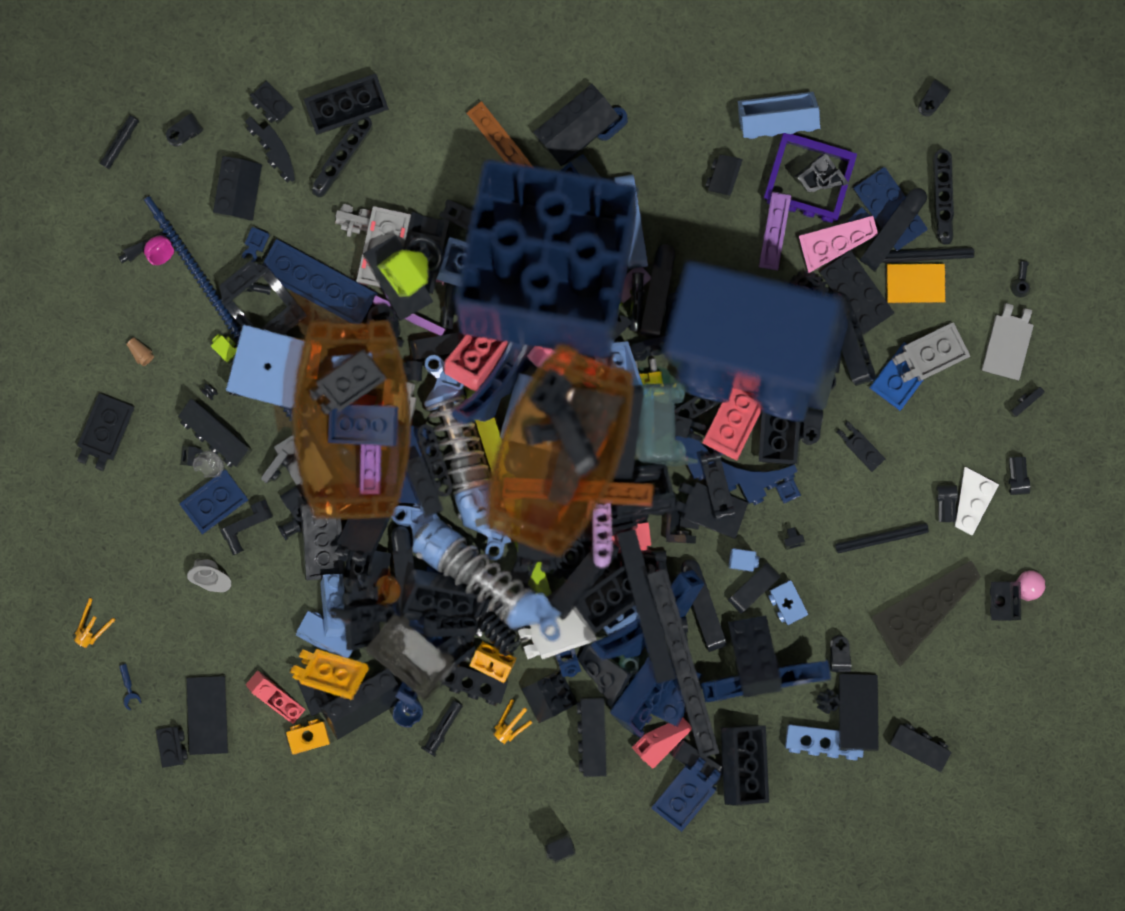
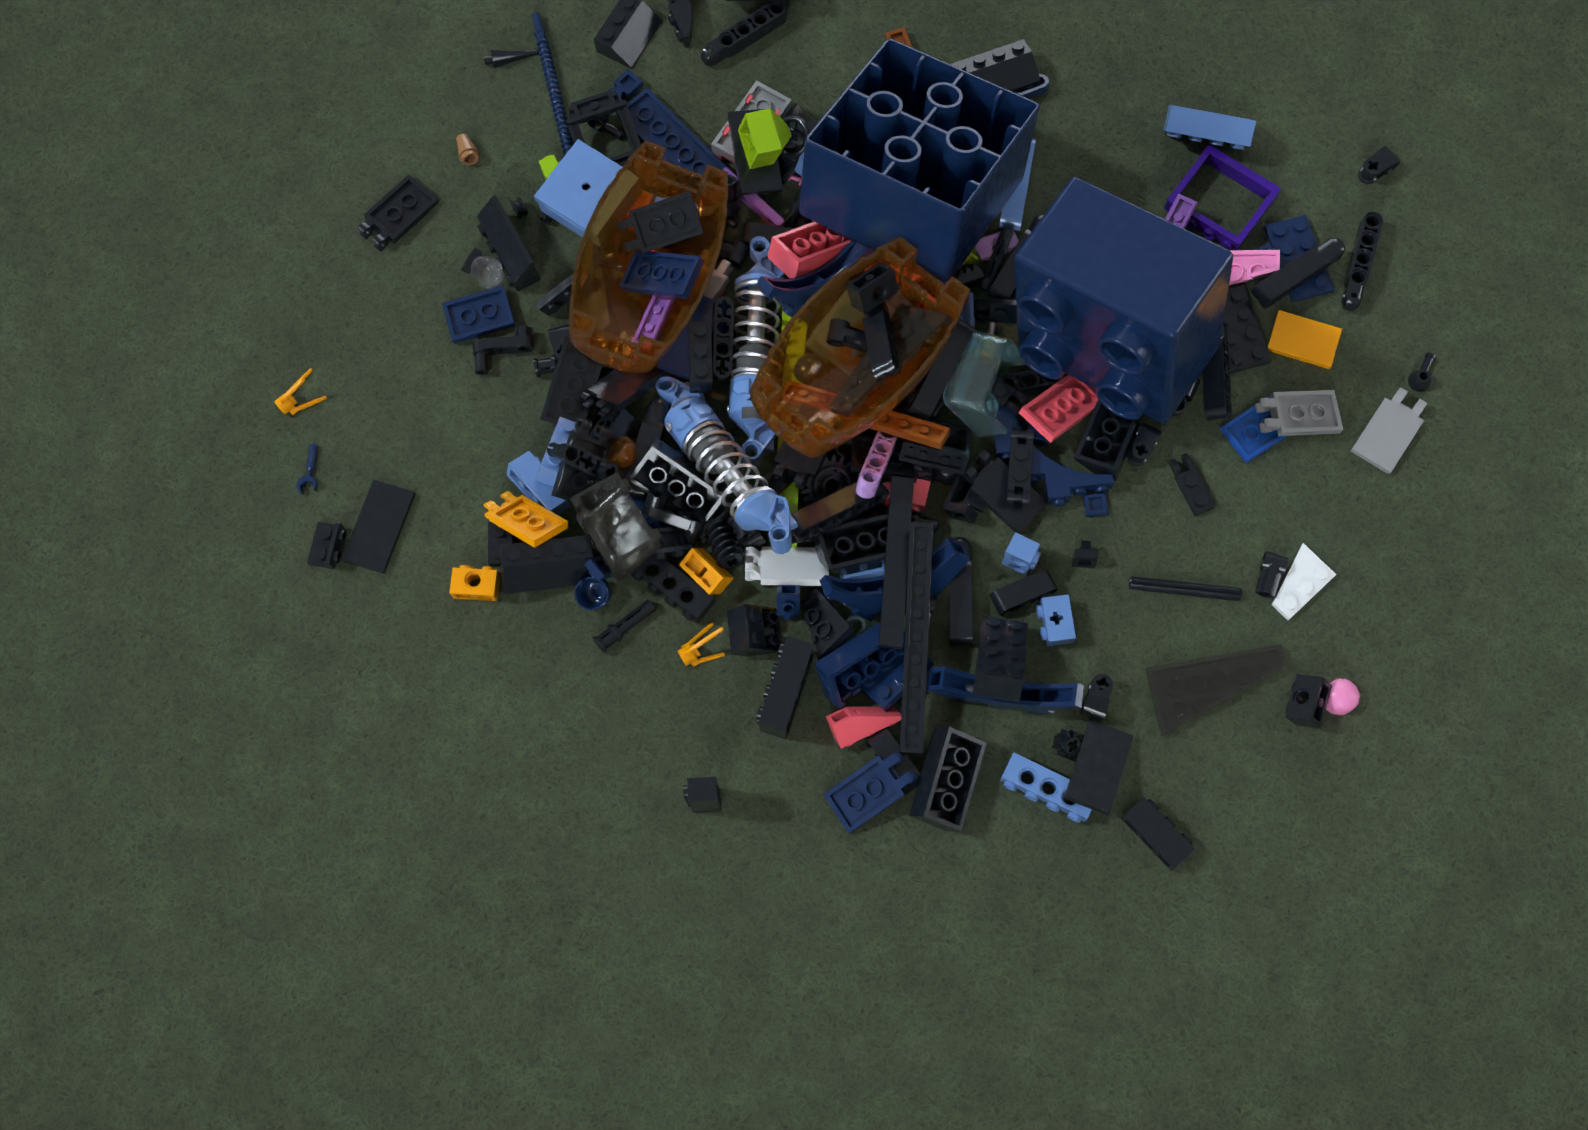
camera: 30 degrees right, 15 degrees down
dark pink hair [144,235,174,265] -> none
light grey piece [187,559,231,592] -> none
coral slope [246,670,305,724] -> none
light grey hips [335,204,370,237] -> none
black slope [705,155,743,200] -> none
black slope [794,153,849,192] -> none
black axle [882,248,975,263] -> none
black piece [1008,457,1030,495] -> none
black plate [1009,387,1045,417] -> none

